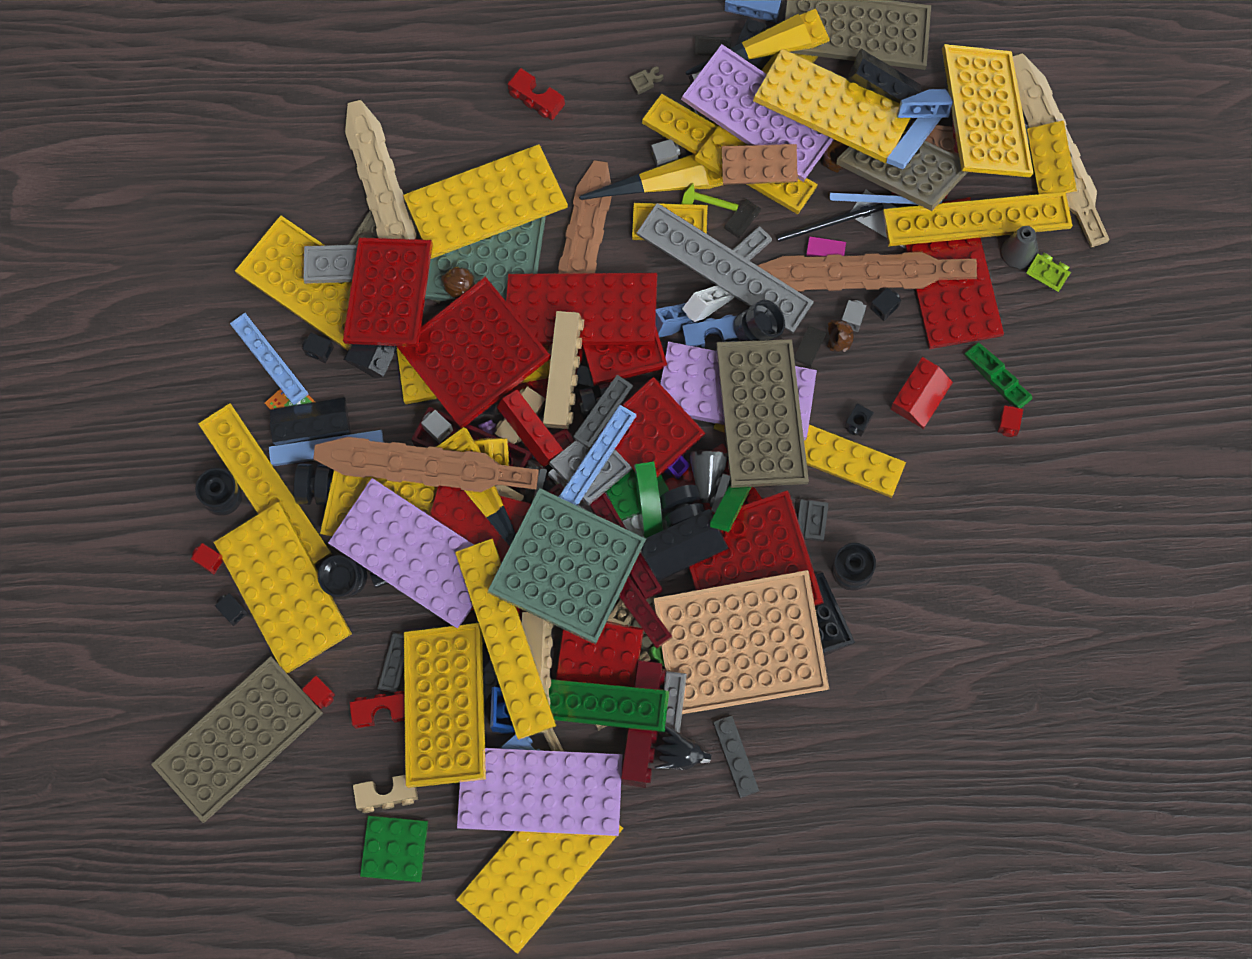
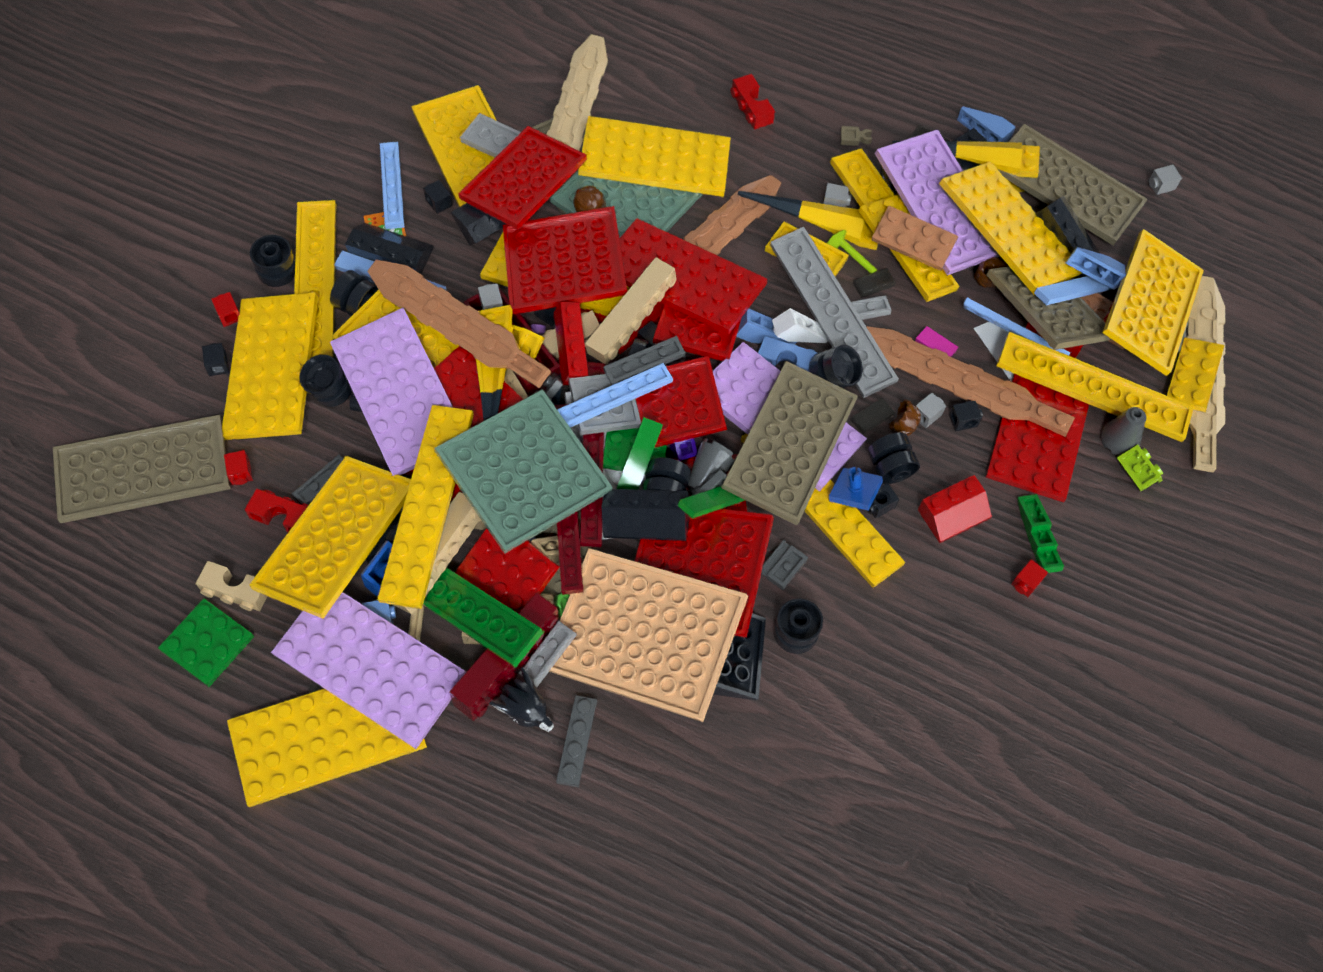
camera: 20 degrees right, 10 degrees down
black bar [776,203,884,242] -> none
none -> blue tile [829,467,883,511]
none -> black wheel [867,433,920,484]

